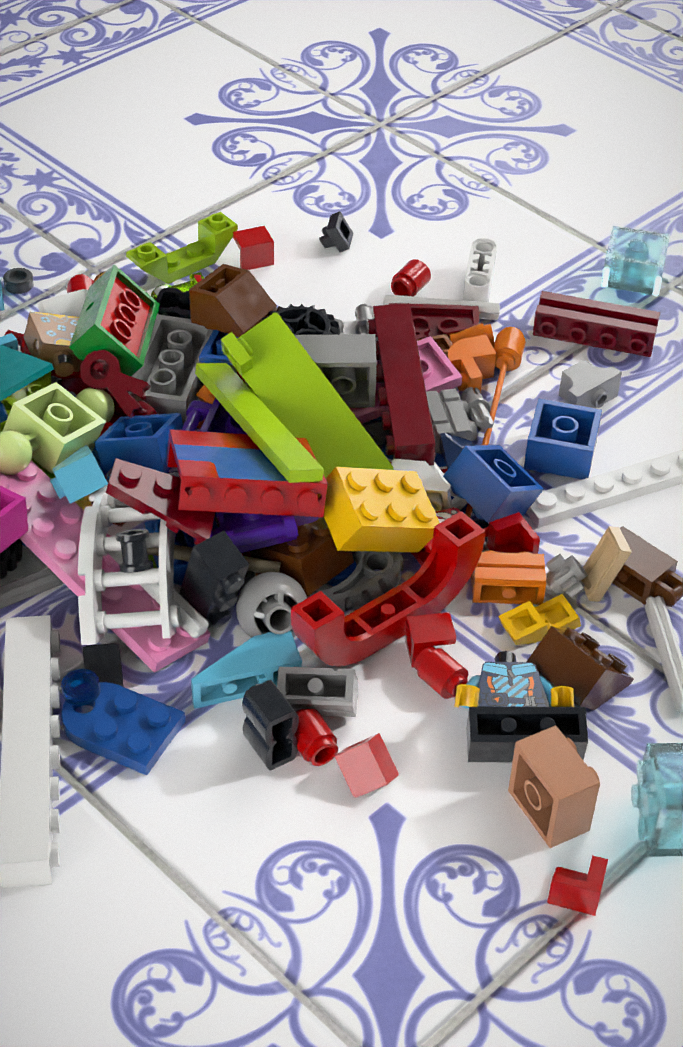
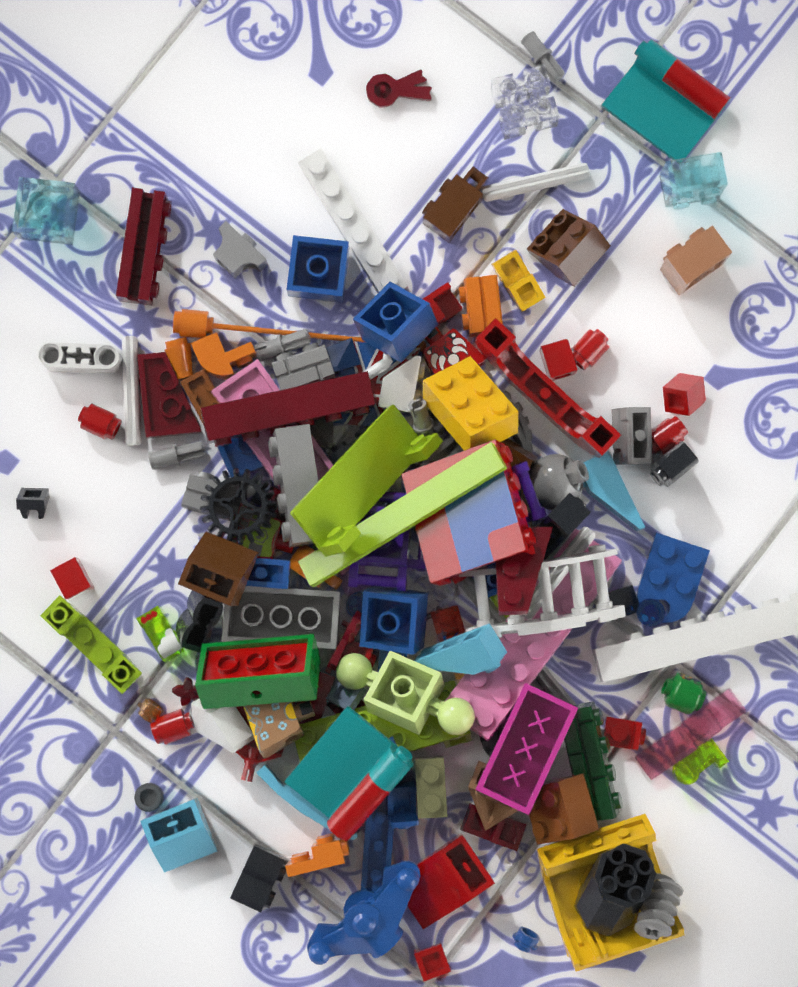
camera: 95 degrees left, 40 degrees up
dark red piece [80,350,151,418] -> none
black bush [115,529,153,573] -> none
torso [454,651,574,708] -> none
black brick [466,707,588,762] -> none
light grey gear [546,553,588,598] -> none
red panel [547,855,608,916] -> none
tan tile [581,526,632,602] -> none

